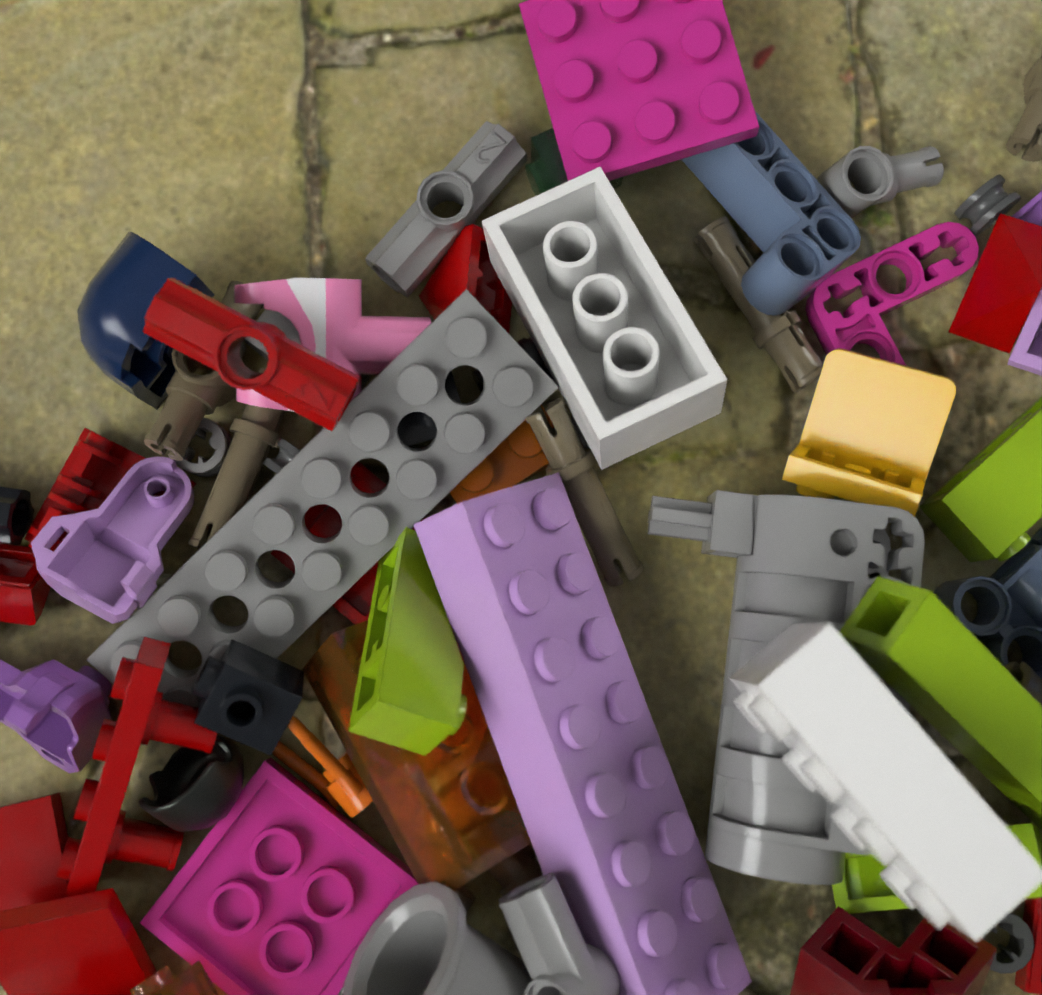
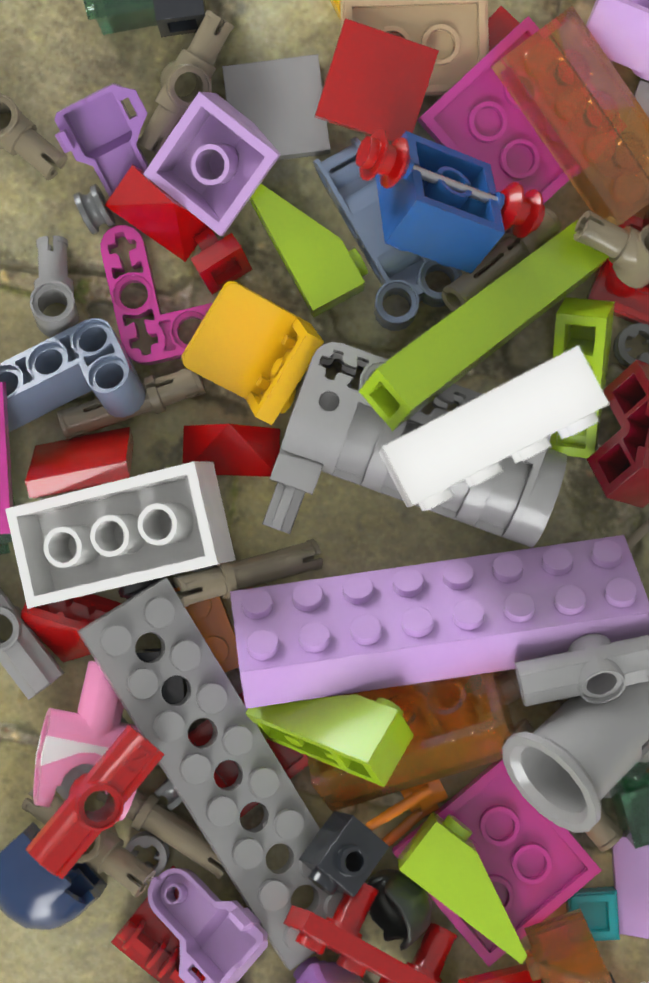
camera: 75 degrees left, 5 degrees up
none -> red tile [25,427,134,499]
none -> red slope [182,423,281,477]
none -> red tile [190,227,253,295]
none -> lime slope [397,812,527,964]

